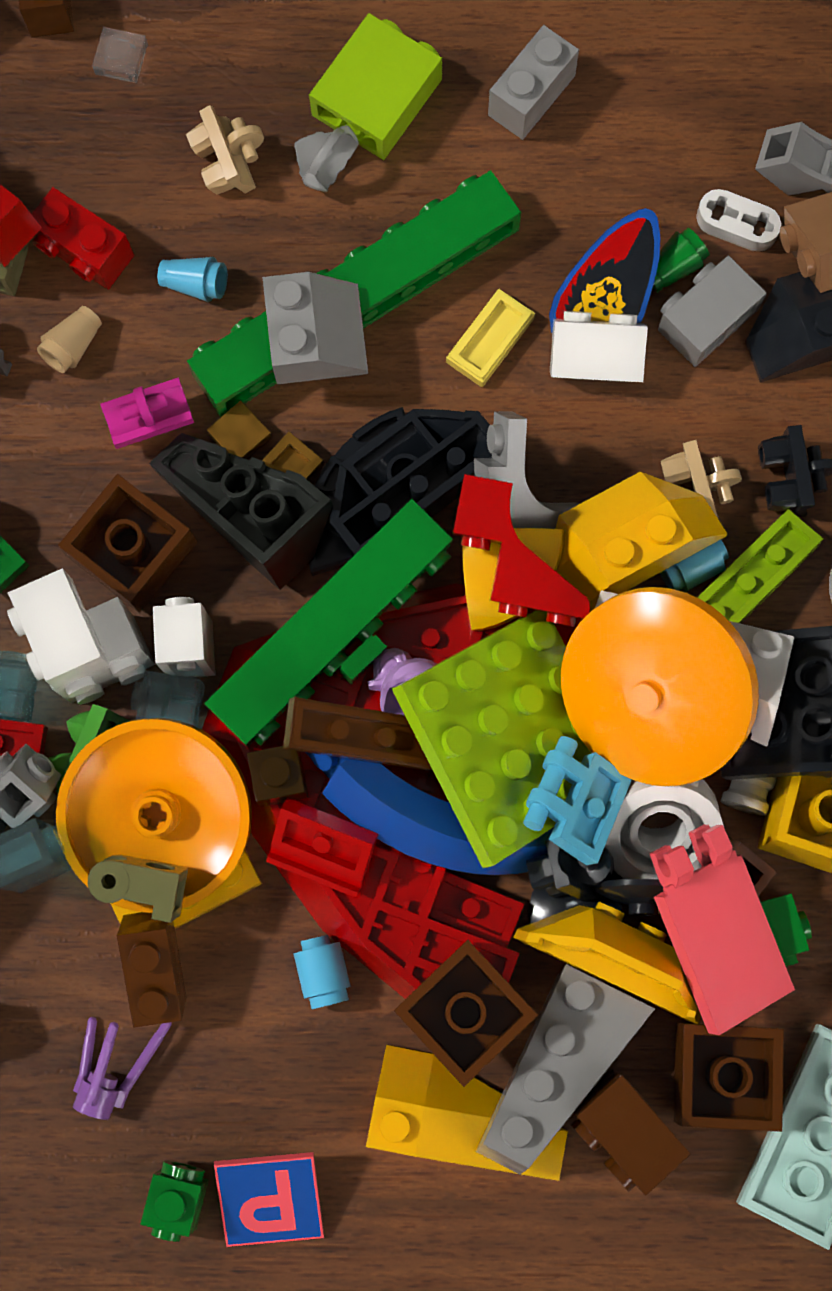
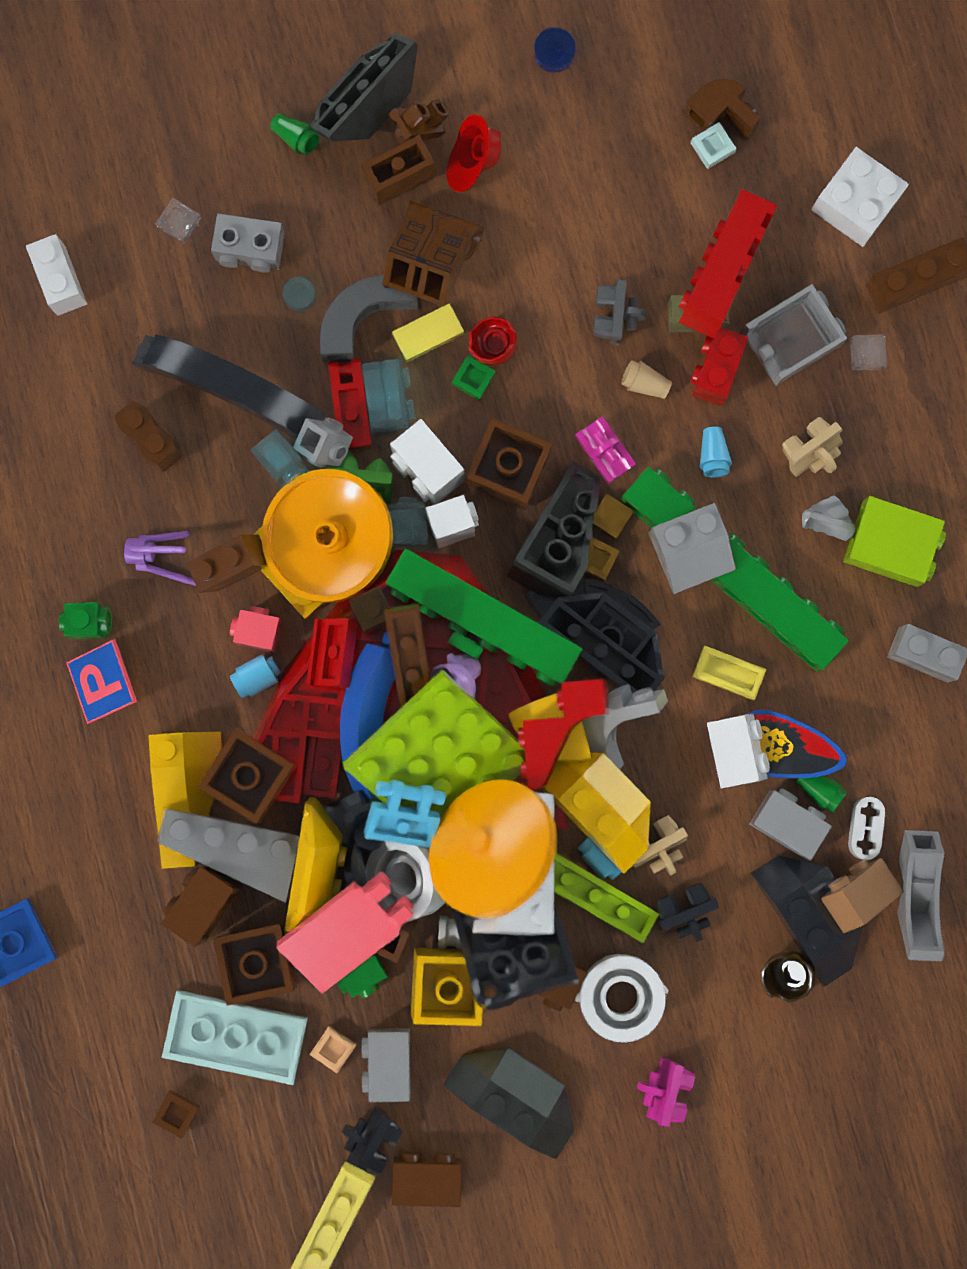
camera: 70 degrees right, 5 degrees up
white brick [7,568,109,689] -> none
olive leg [88,855,189,923] -> none
none -> coral brick [230,606,283,653]
none -> window [742,284,847,386]

